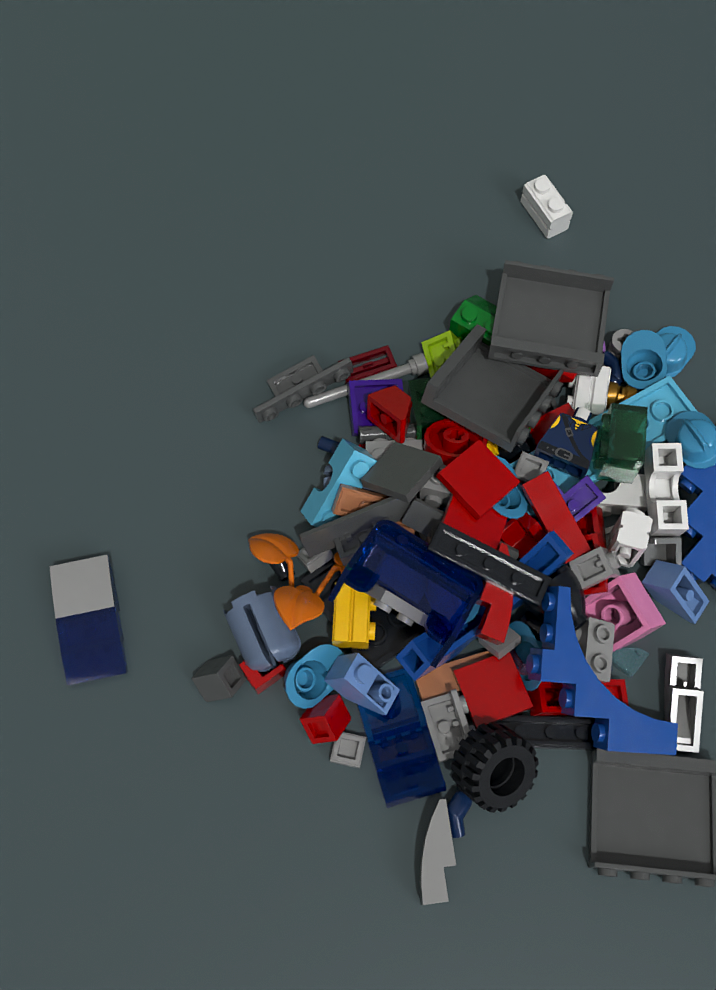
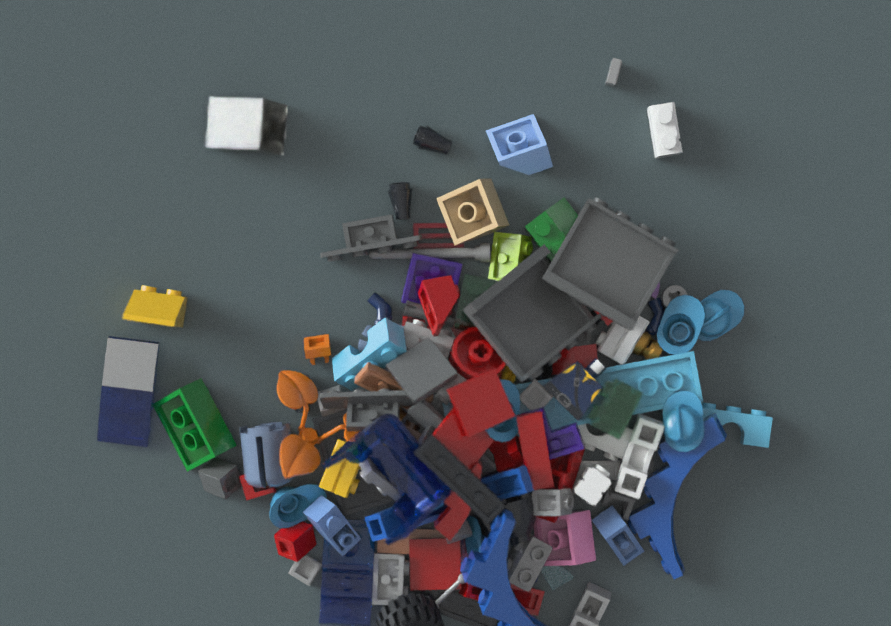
camera: 20 degrees right, 20 degrees up
none -> yellow slope [123,285,188,327]
none -> green slope [152,378,237,472]
none -> clear smoke slope [205,97,288,155]
none -> orange tile [304,334,331,365]
none -> black cone [388,182,413,220]
none -> black cone [413,125,452,155]
none -> light grey hinge [433,574,465,609]
none -> tan slope [436,178,509,246]
none -> light blue slope [486,114,553,175]
none -> light grey tile [605,58,622,87]

